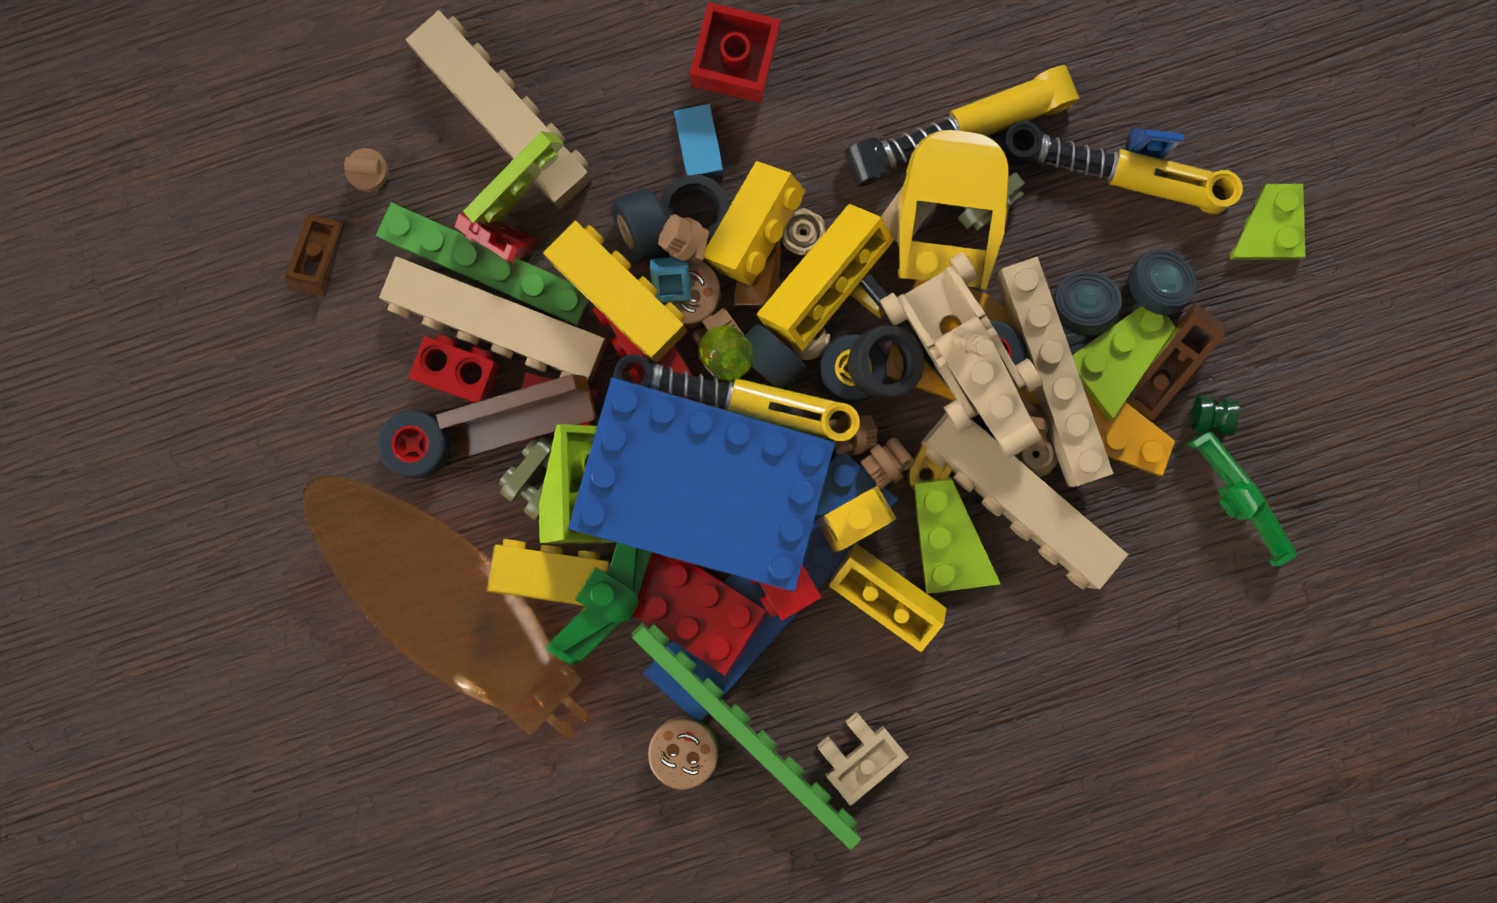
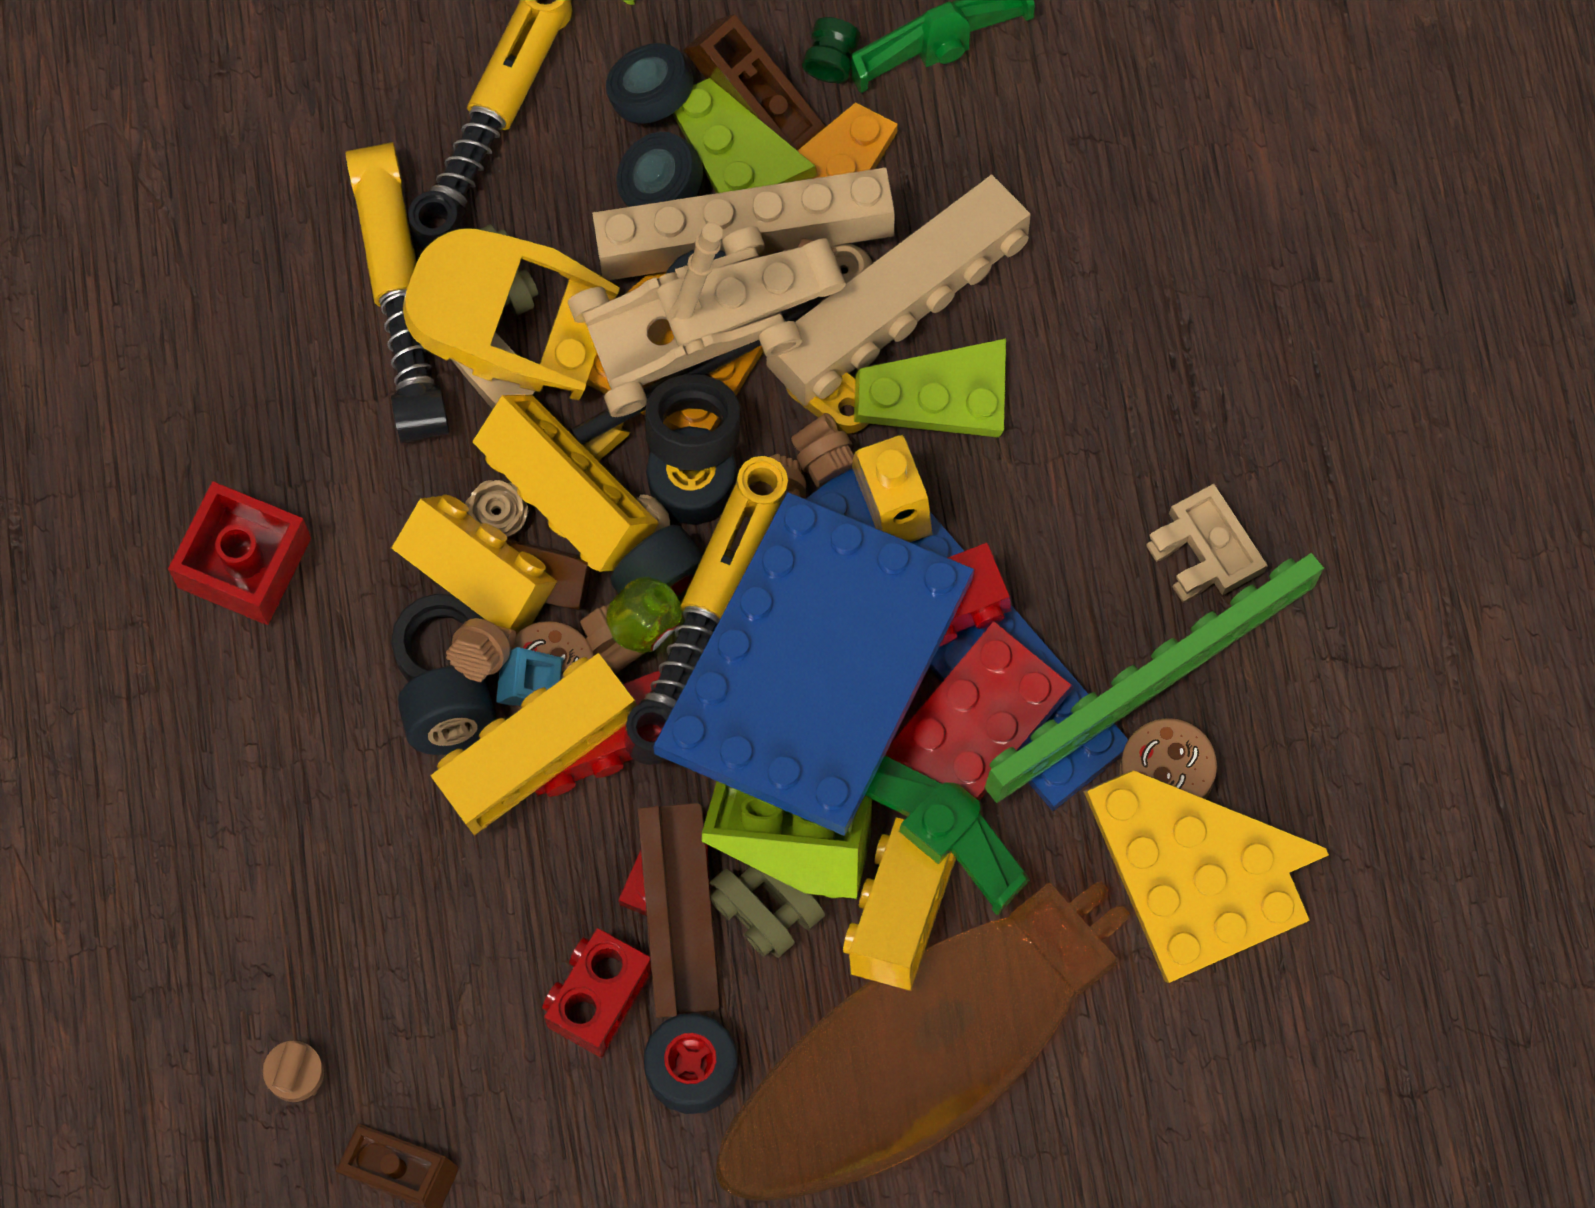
camera: 80 degrees left, 15 degrees down
bright green plate [376,202,590,327] -> none
tan brick [379,257,608,384] -> none
tan brick [406,10,592,210] -> none
red wing [455,212,537,262] -> none
lime wing [463,131,564,223] -> none
dark azure slope [674,104,724,178] -> none
yellow brick [829,543,946,652] -> none
blue slope [1128,128,1184,159] -> none
none -> yellow wing [1083,771,1329,983]

